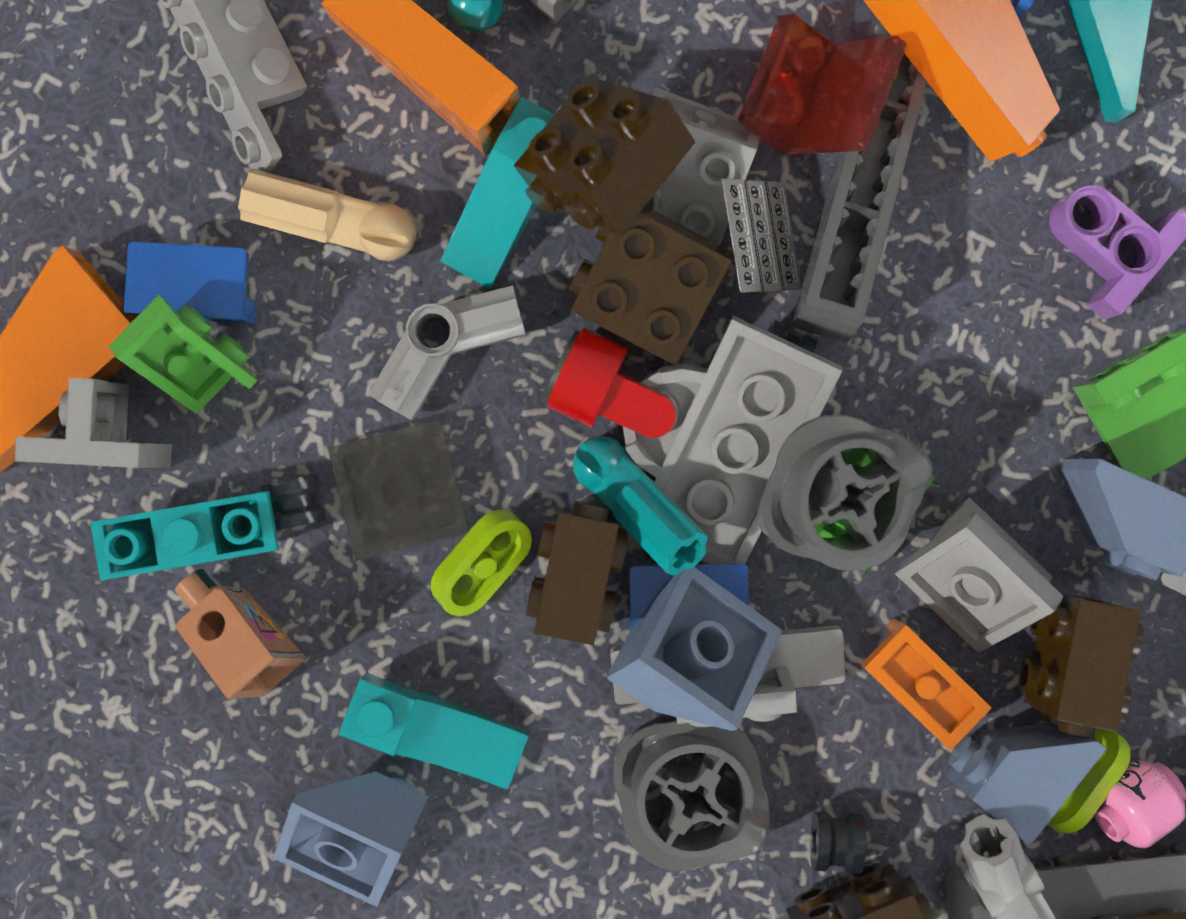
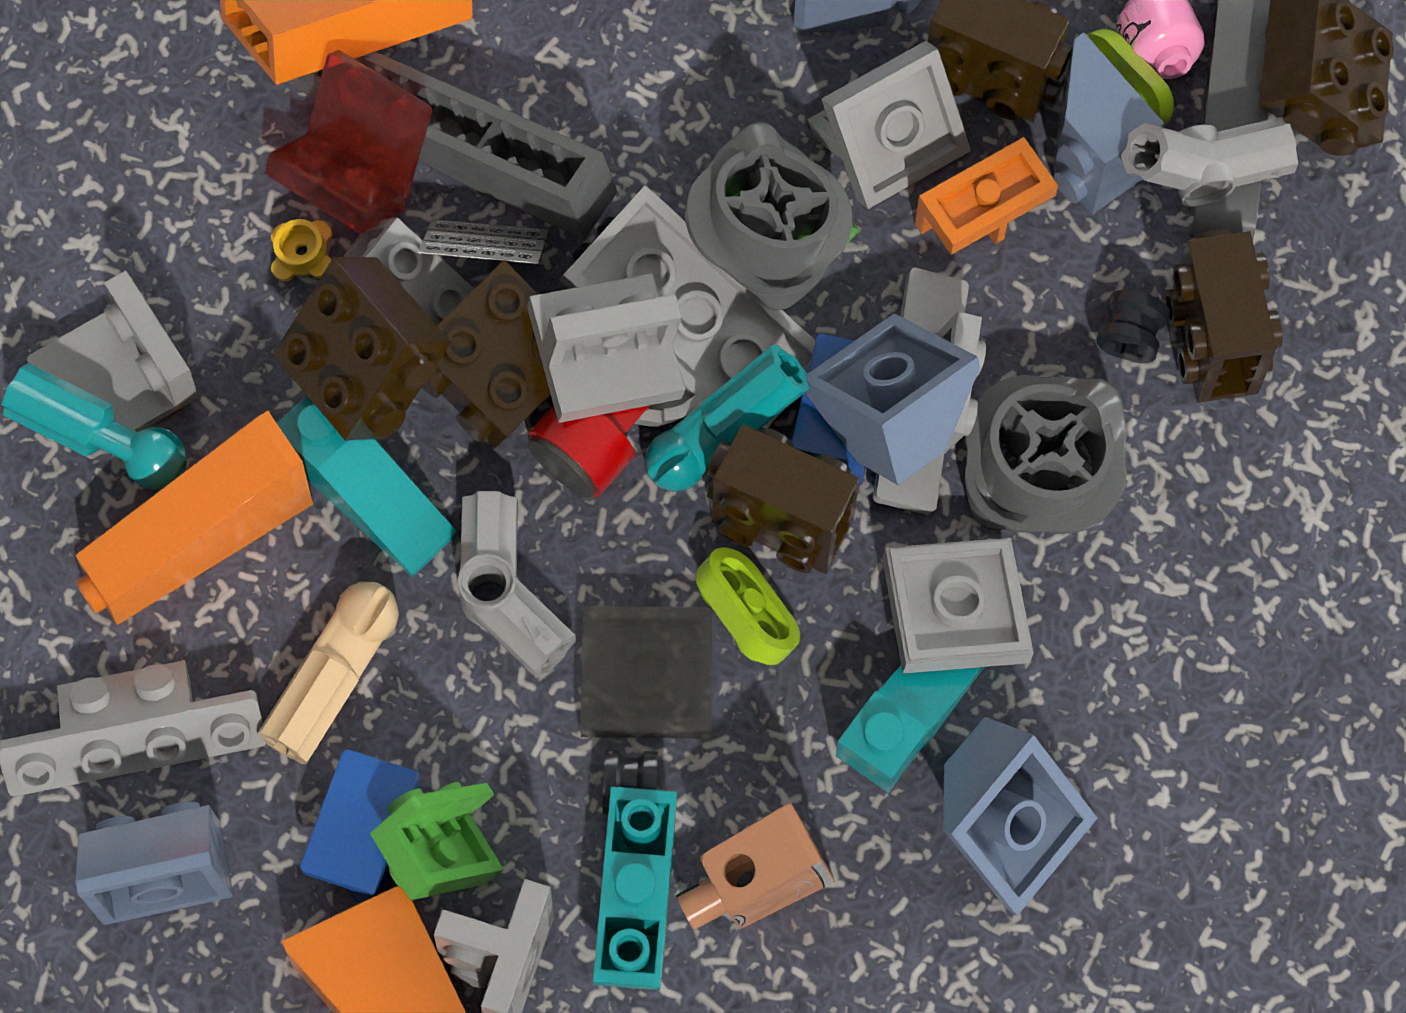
camera: 80 degrees left, 20 degrees down
none -> sand blue slope [75,802,234,925]
none -> yellow plate [271,219,333,282]
none -> light grey bracket [527,273,686,423]
none -> light grey plate [882,538,1034,674]

